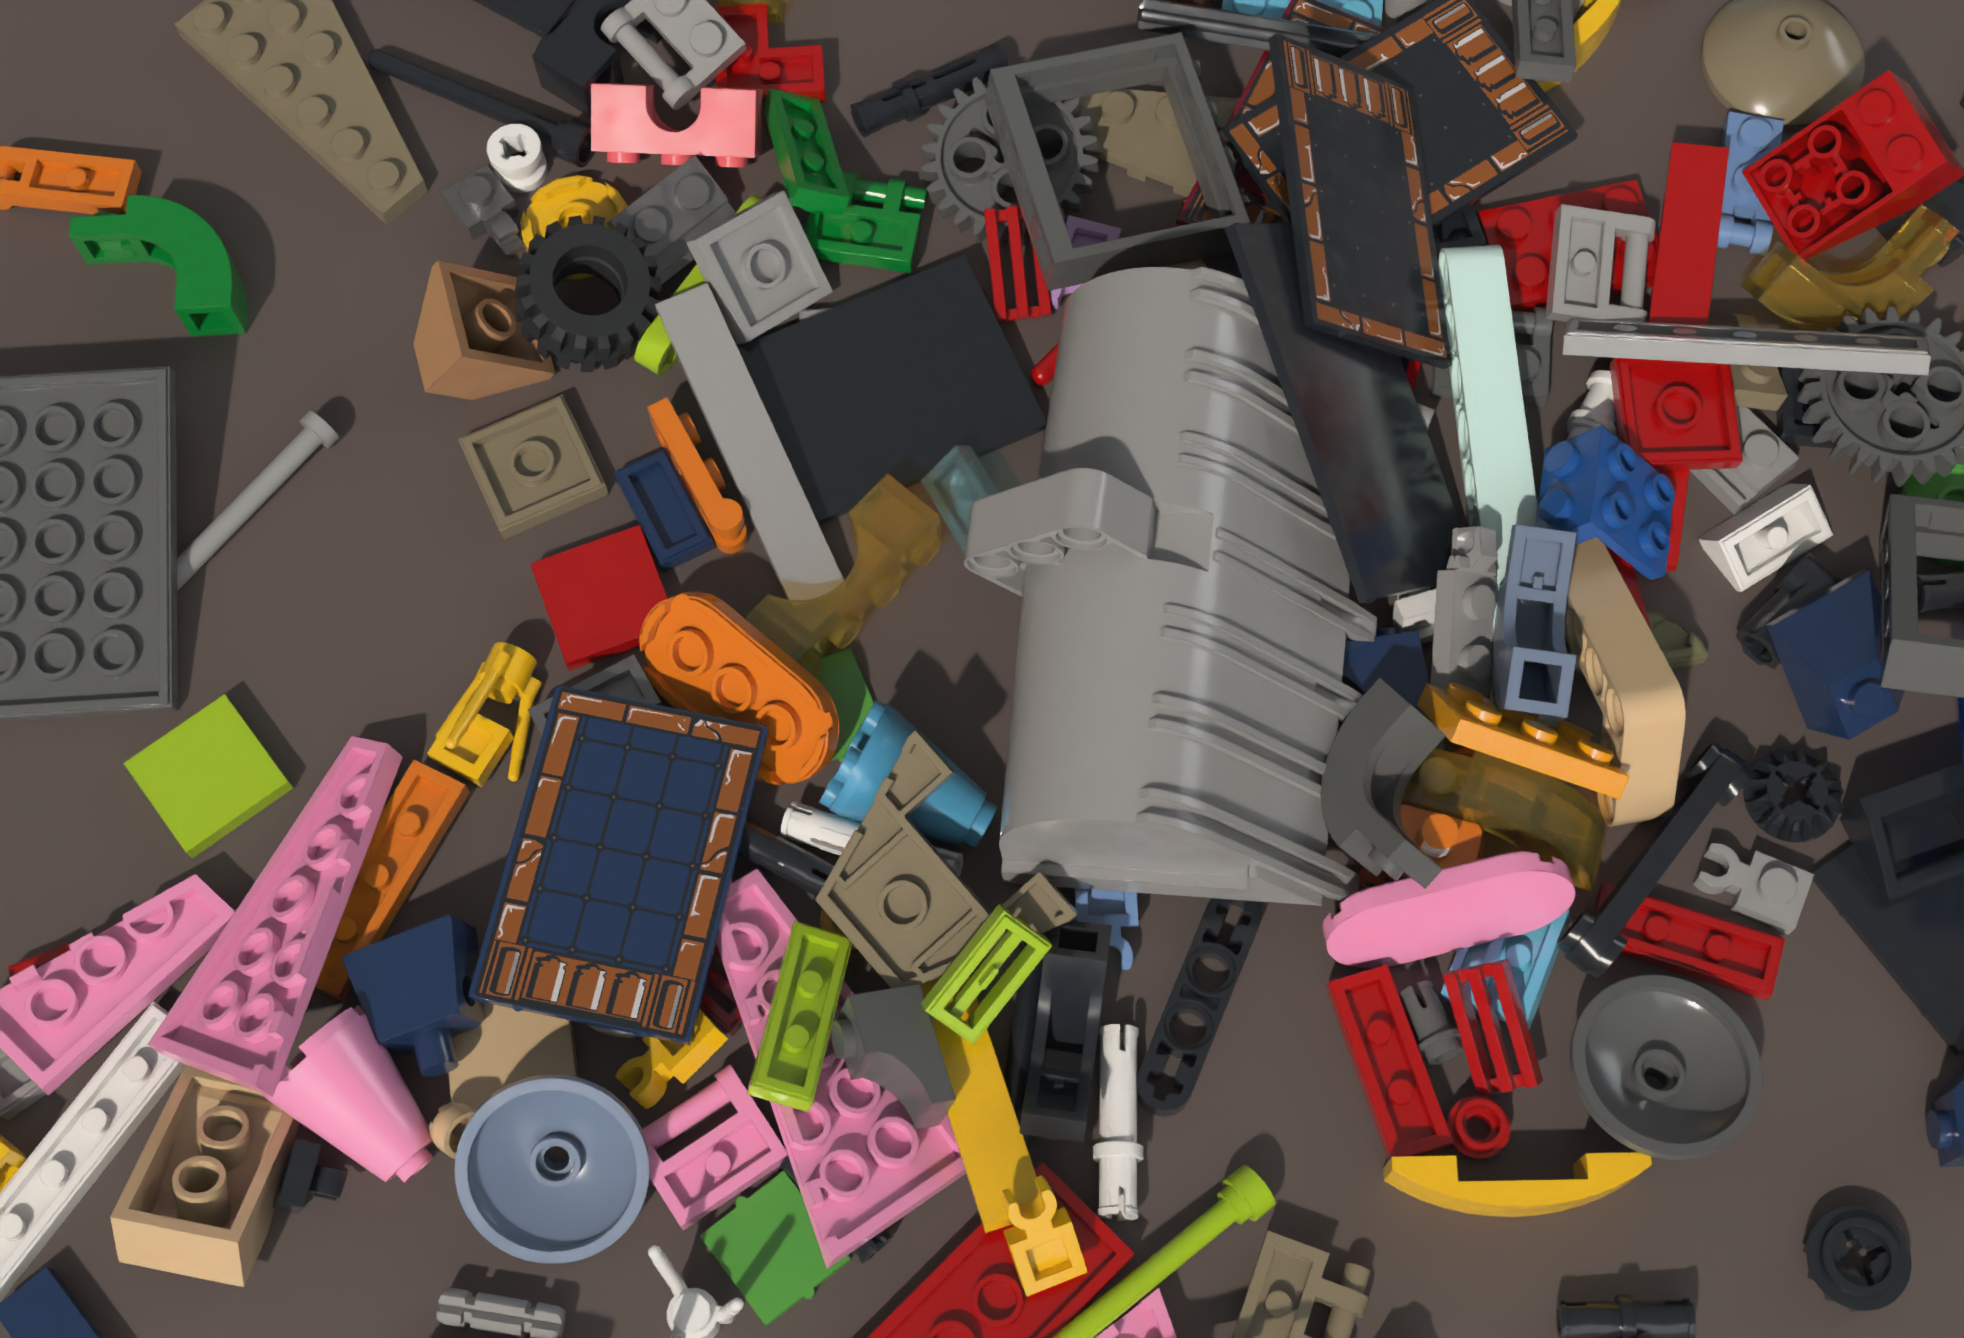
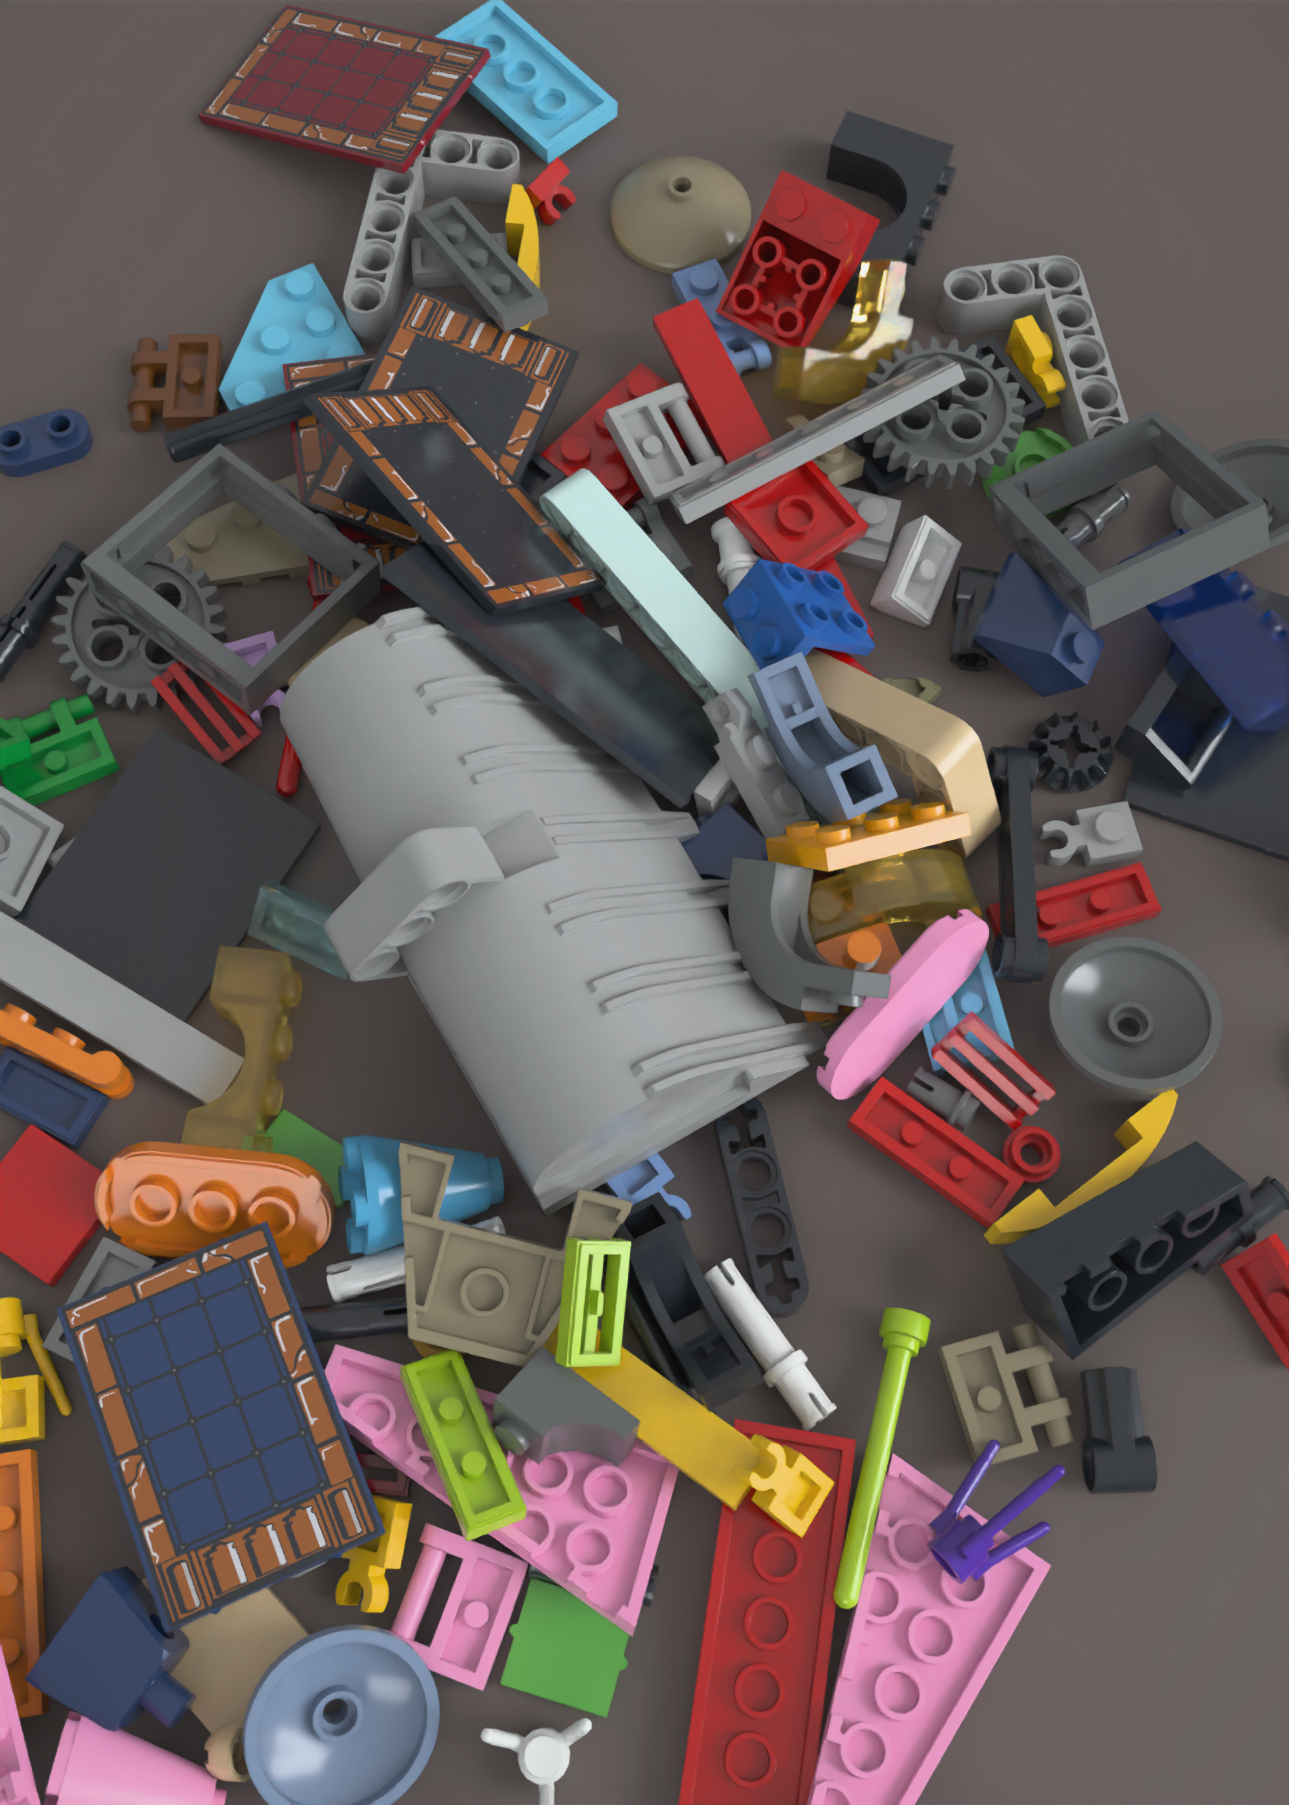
camera: 40 degrees left, 0 degrees up
none -> black wedge [1001,1141,1255,1360]

